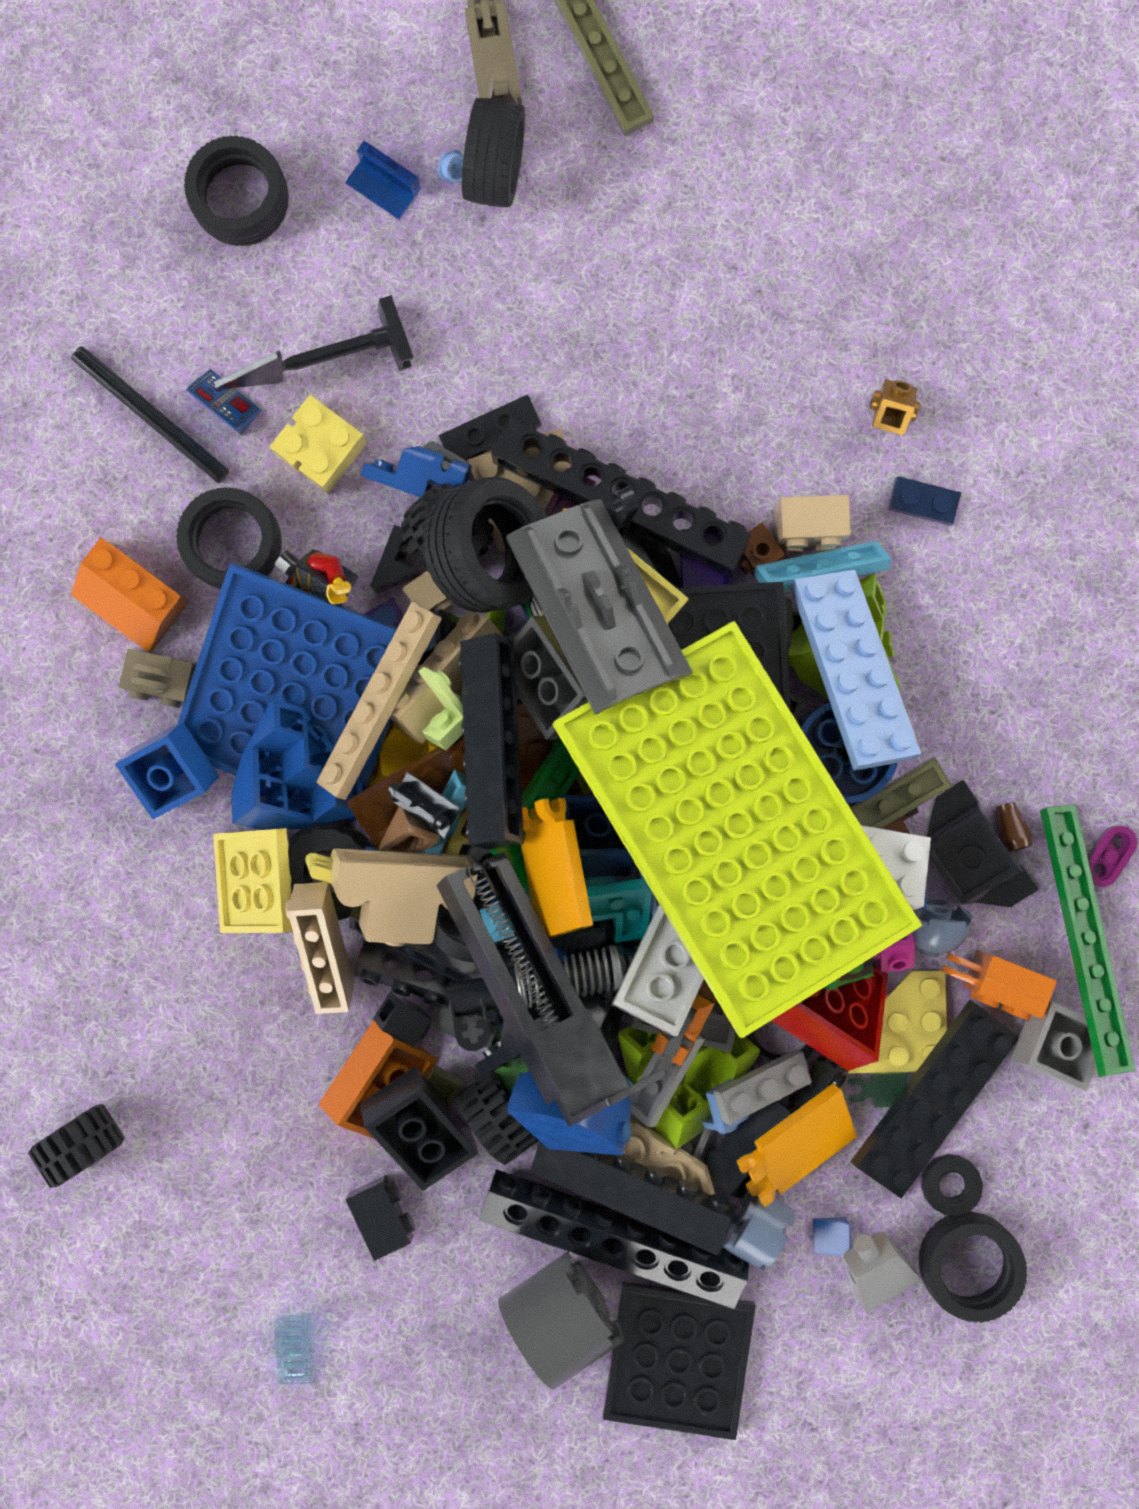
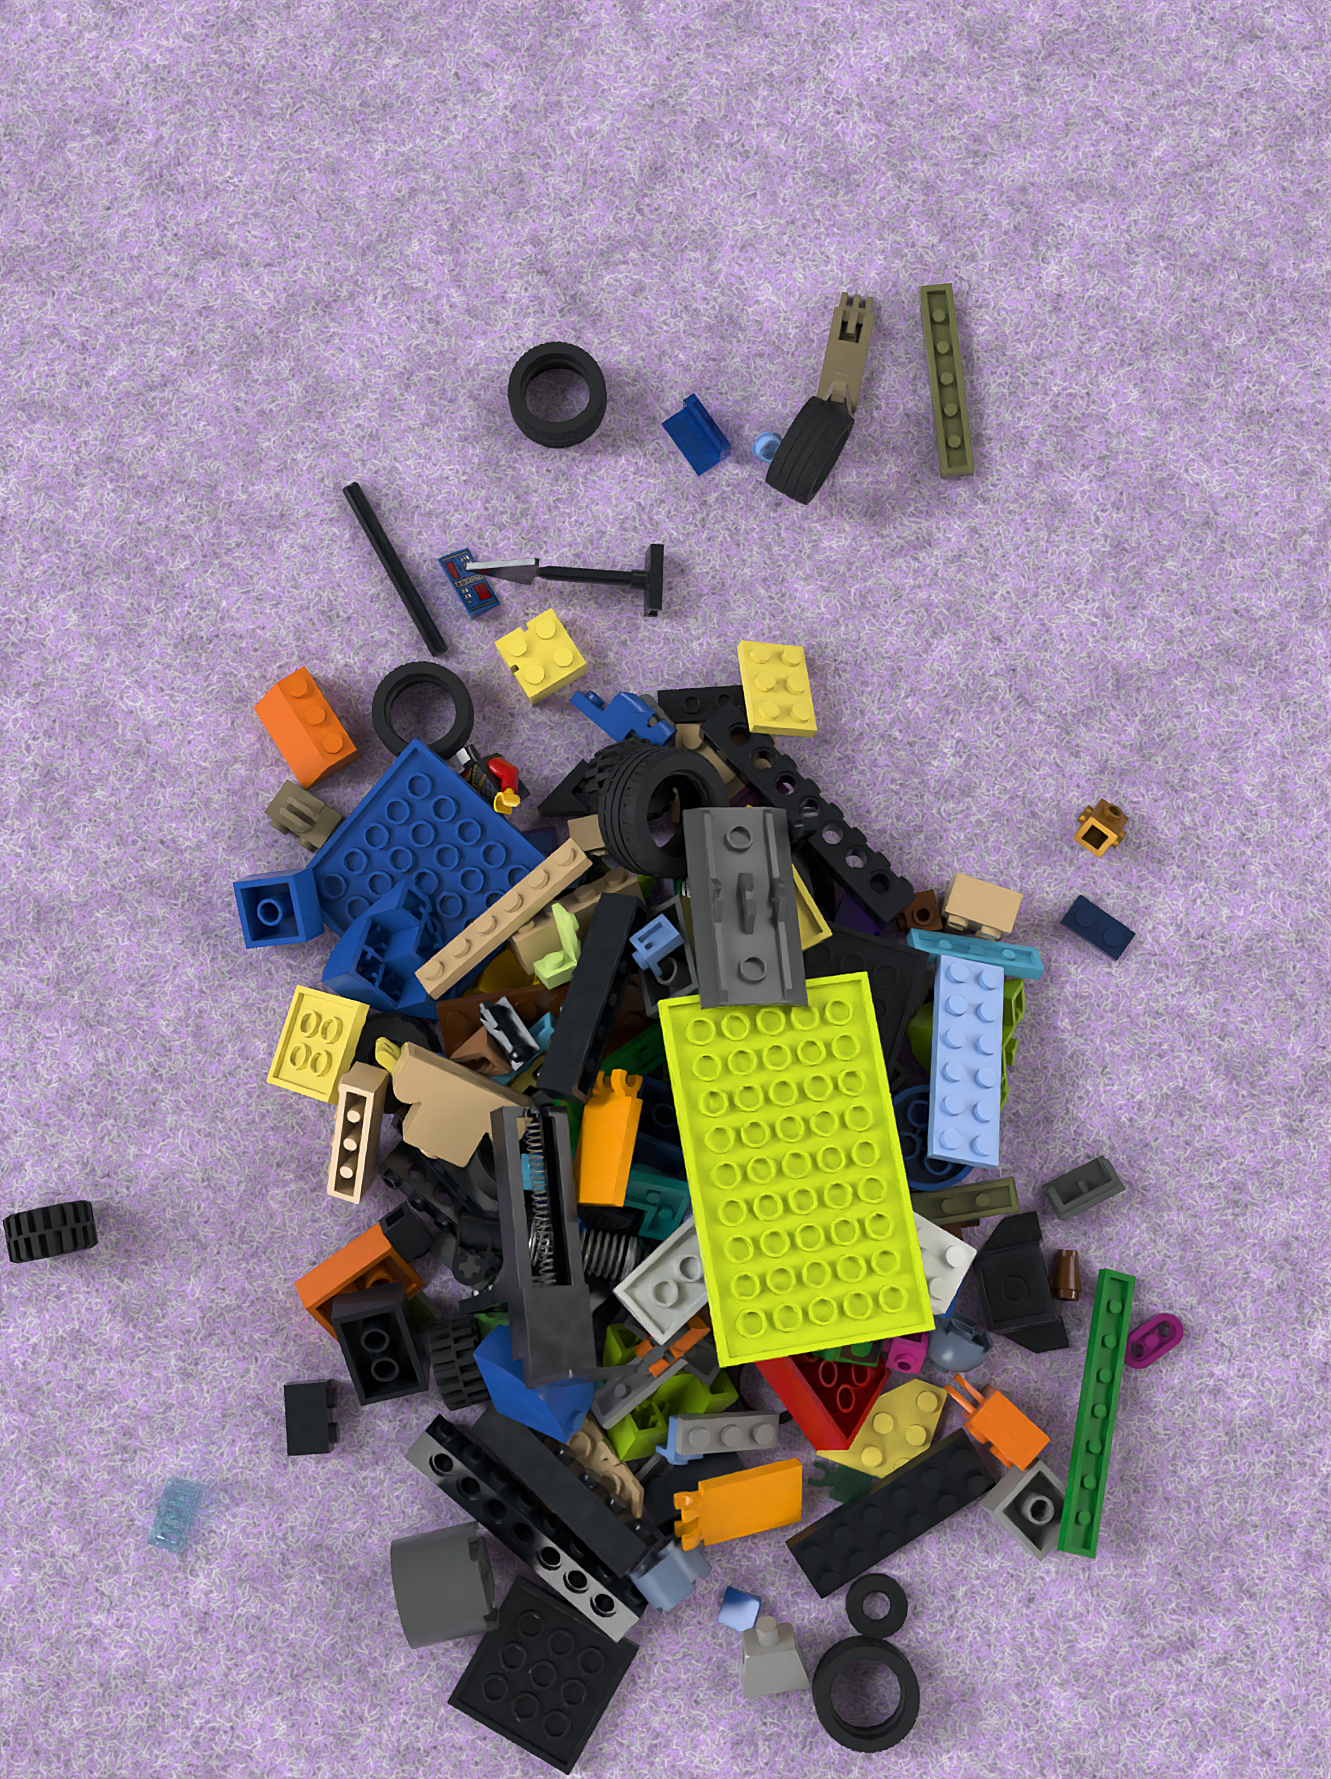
camera: 20 degrees right, 5 degrees down
black hinge [788,1056,847,1112] -> none
none -> medium blue bracket [629,914,685,977]
none -> light yellow plate [737,640,817,738]
none -> dark grey hinge [1042,1155,1126,1221]

